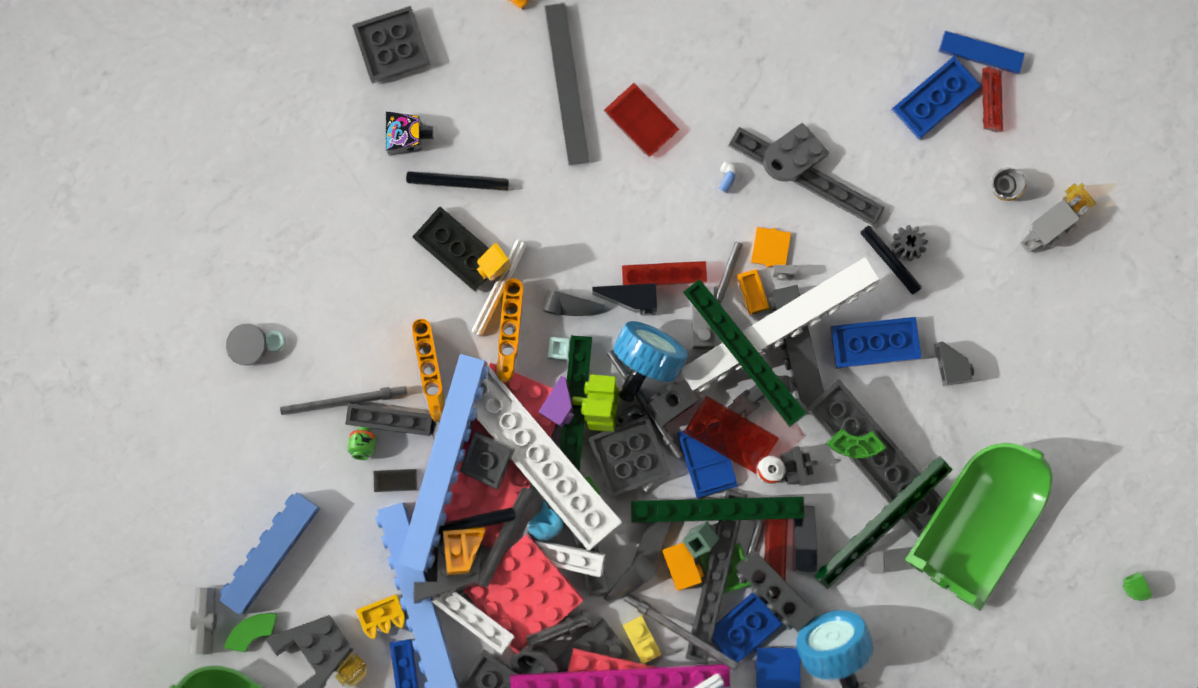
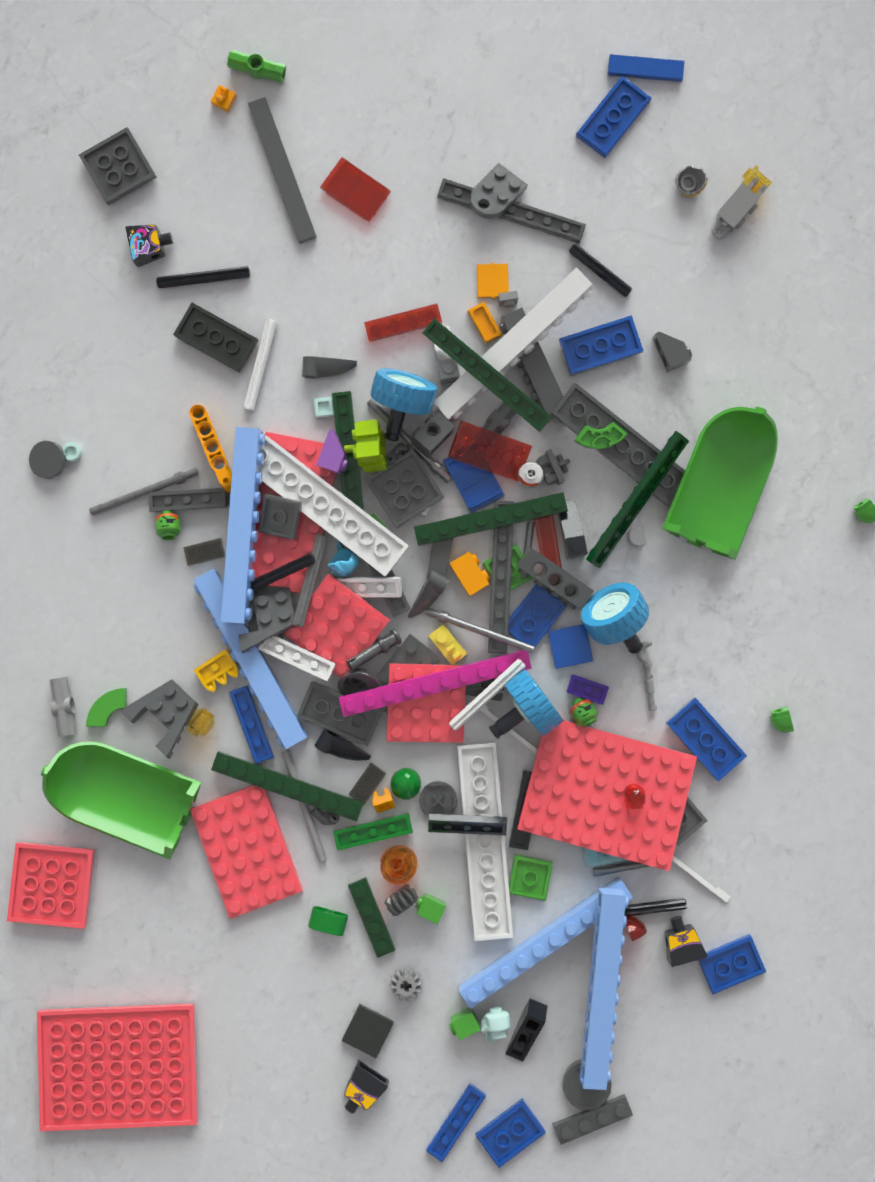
camera: 10 degrees left, 5 degrees up
medium blue brick [219,492,321,615] -> none
light orange wing [443,527,485,575] -> none
yellow slope [477,243,511,282] -> none
light orange piece [496,278,524,383] -> none
black slope [592,283,657,316] -> none
sand green brick [682,521,719,558] -> none
flat silver bar [715,242,743,303] -> none
medium blue arm [719,162,735,193] -> none
dark grey gear [891,225,928,261] -> none
clear red plate [982,67,1003,133] -> none

